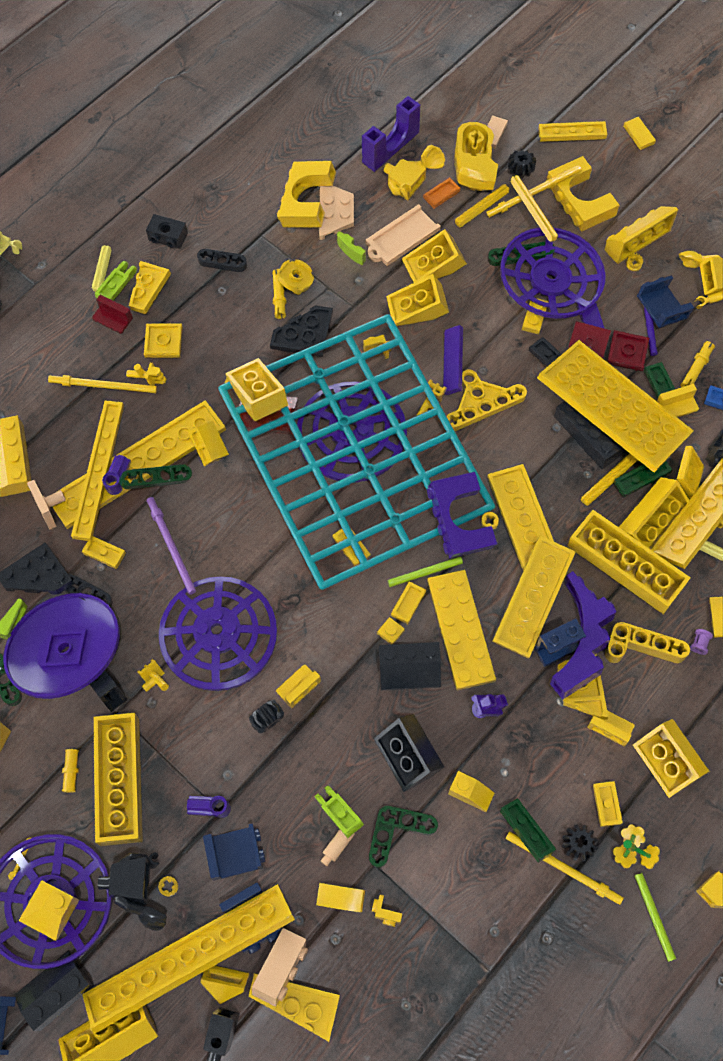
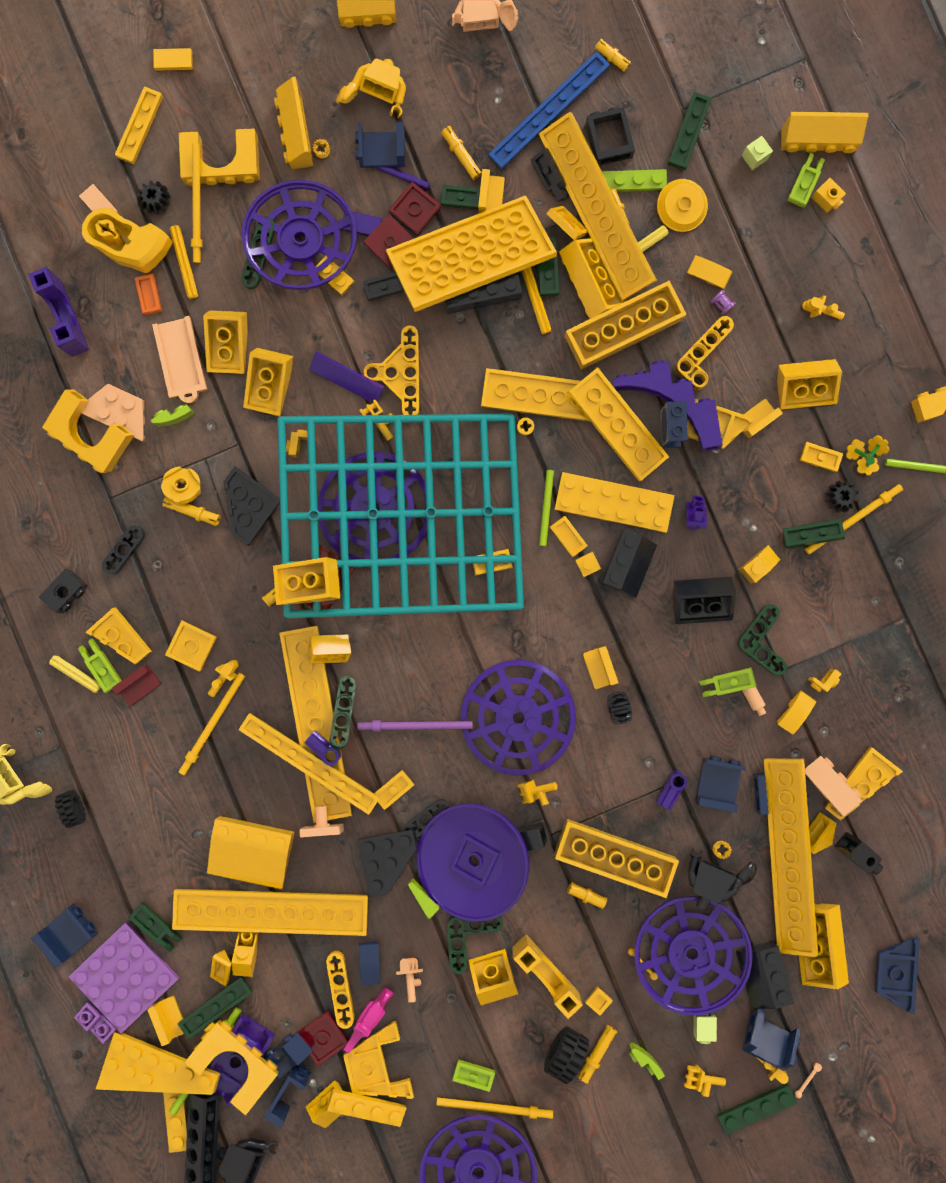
camera: 65 degrees left, 20 degrees up
yellow slope [19,880,79,941] -> none
yellow torso [384,145,445,201] -> none
dark purple arch [427,472,497,559] -> none
yellow axle [510,175,558,242] -> none

